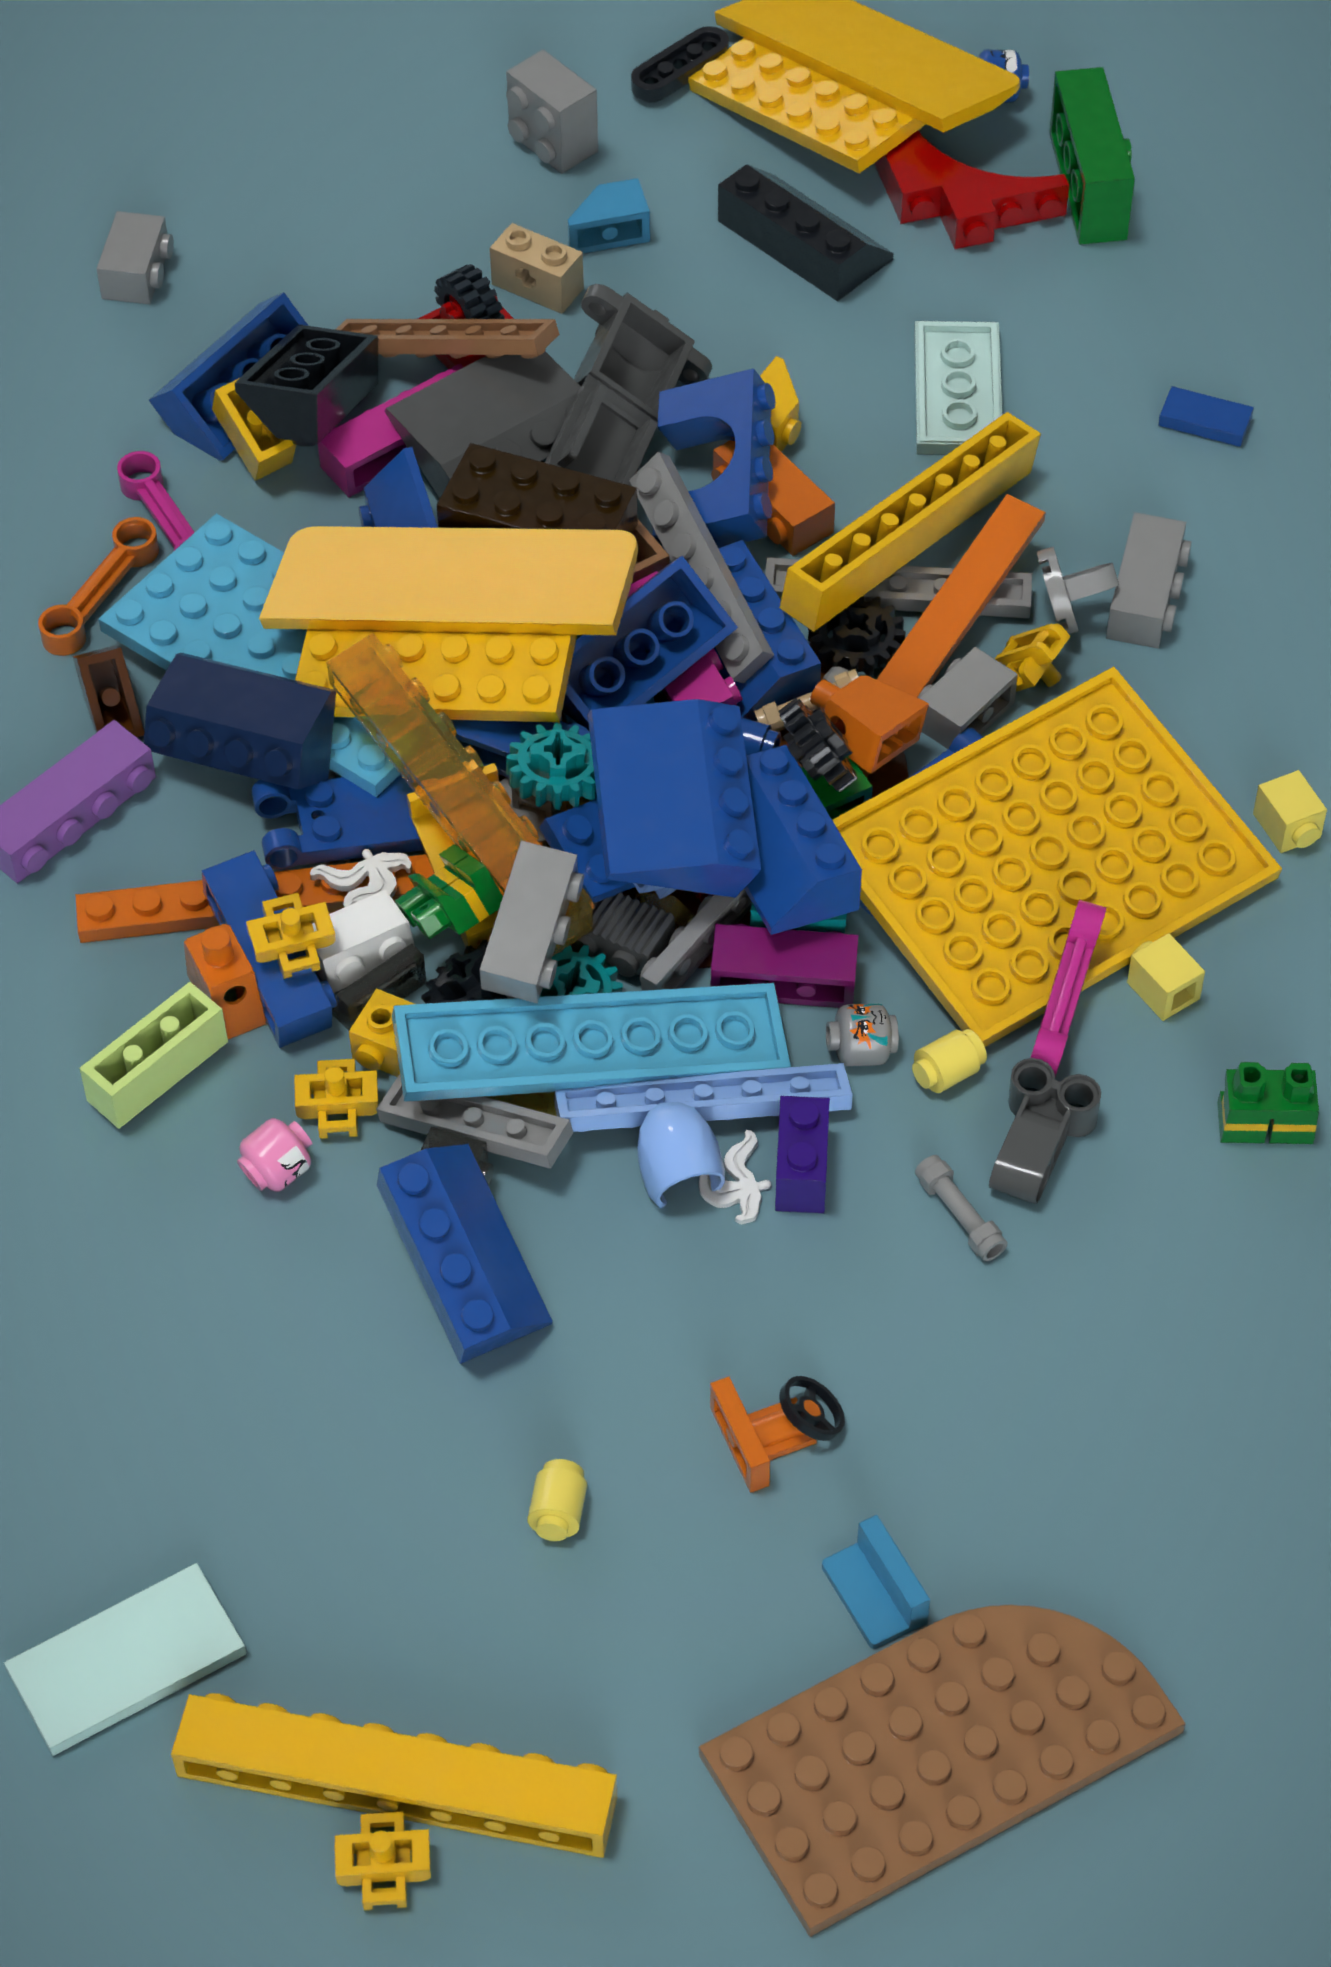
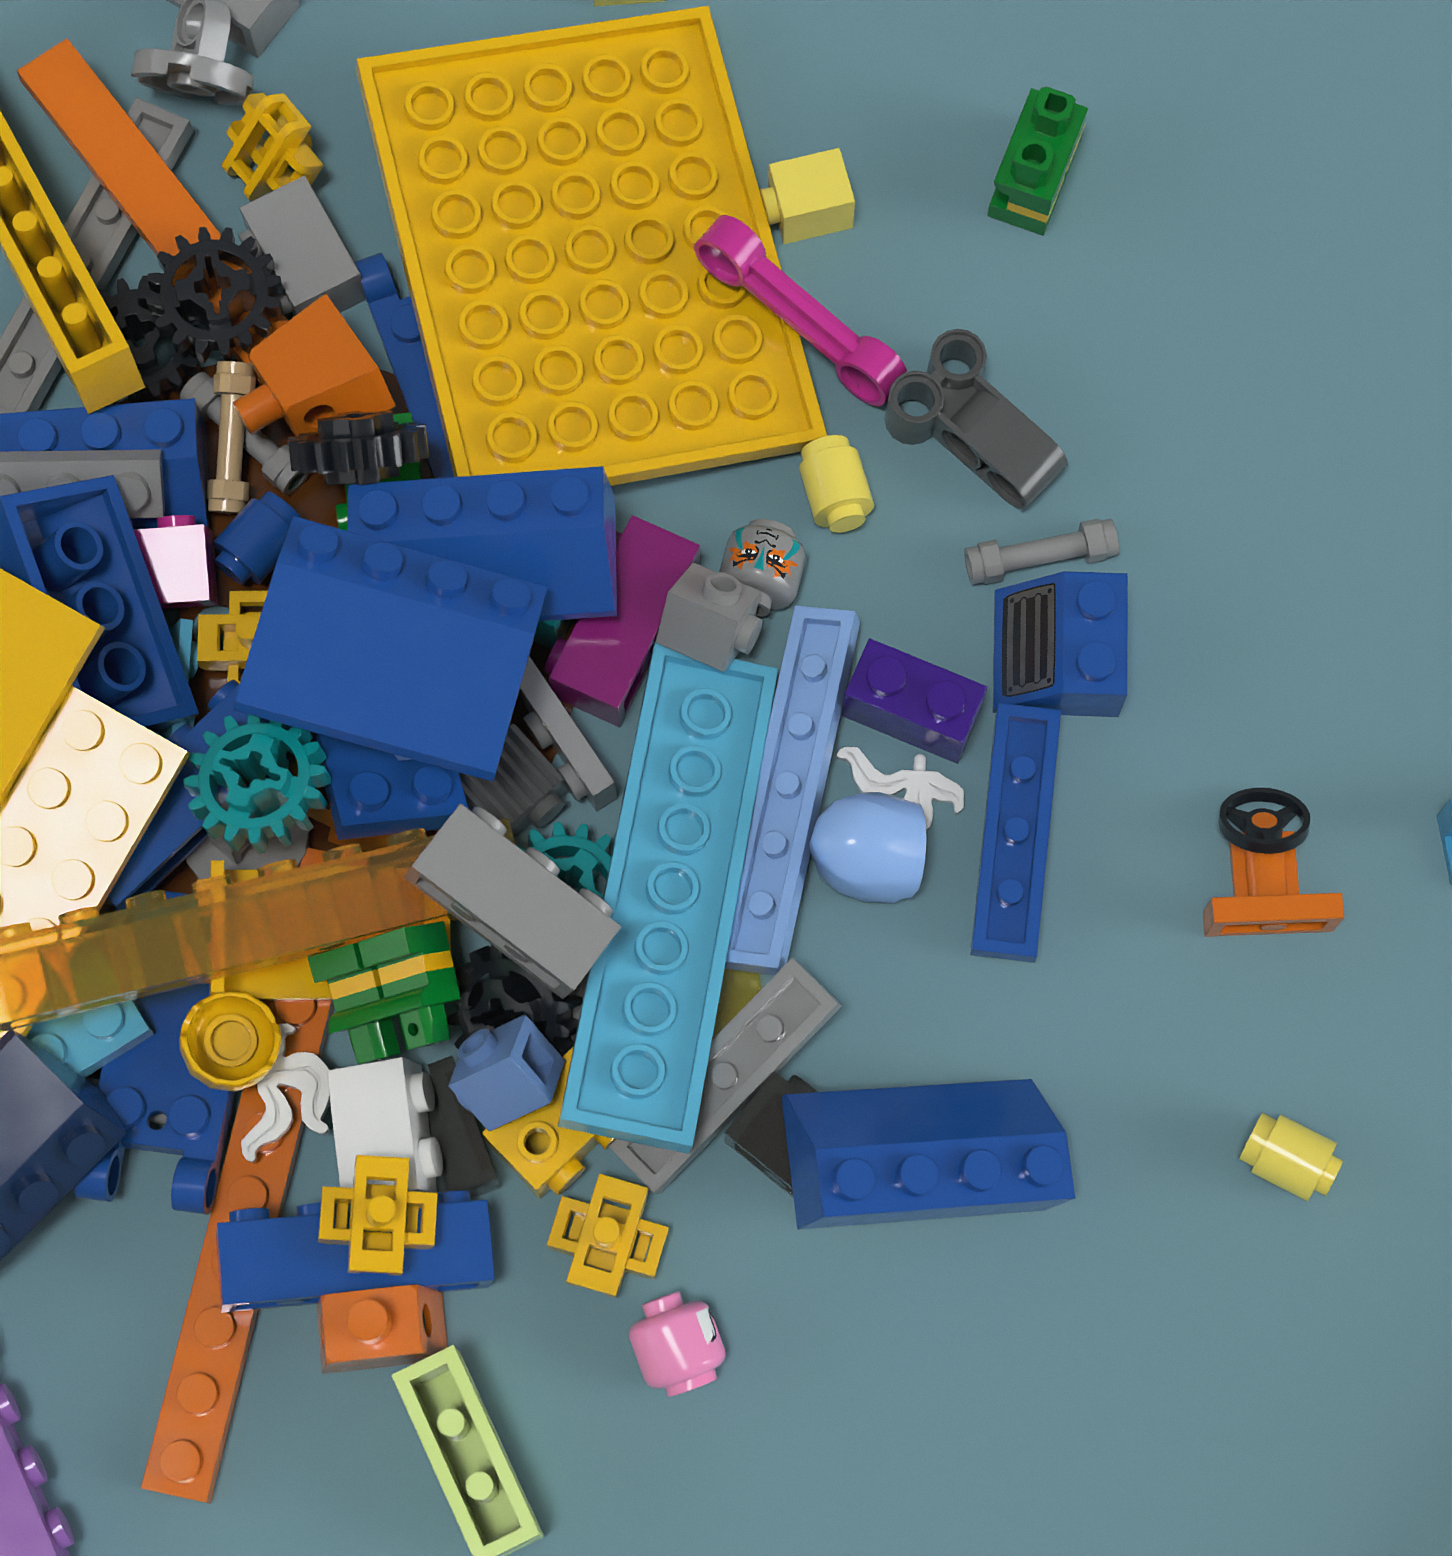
camera: 70 degrees left, 20 degrees up
none -> black gear [146,227,283,363]
none -> yellow hair [179,990,281,1092]
none -> medium blue brick [448,1014,565,1131]
none -> light grey brick [655,562,763,672]
none -> blue plate [970,703,1061,963]
none -> blue slope [992,571,1128,717]

